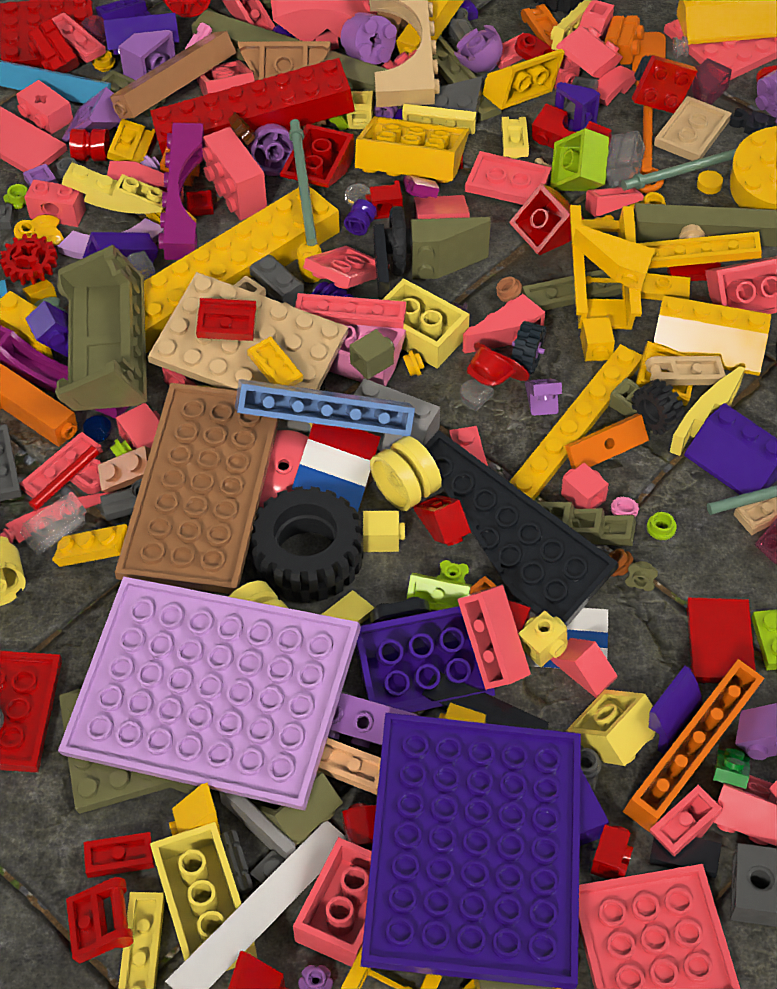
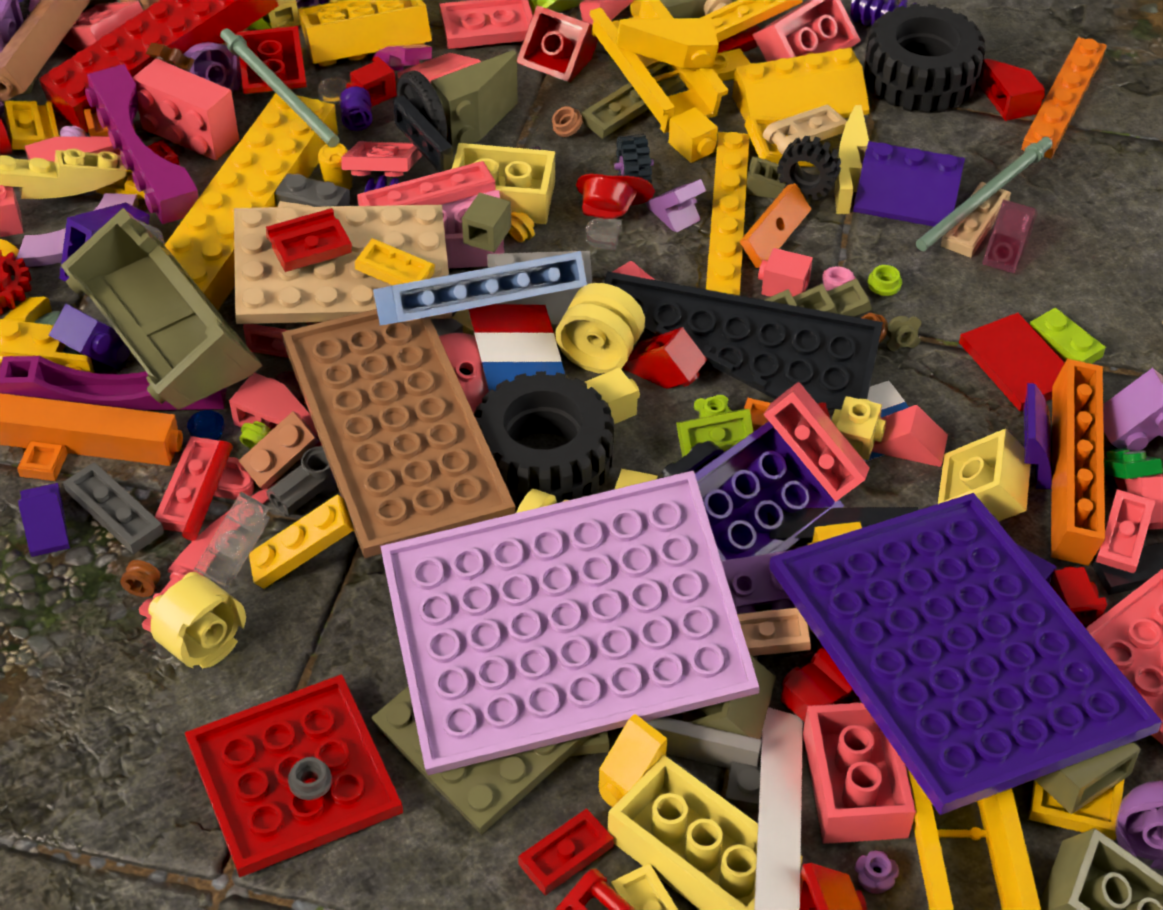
camera: 30 degrees left, 5 degrees down
coral slope [462,294,545,354] -> none

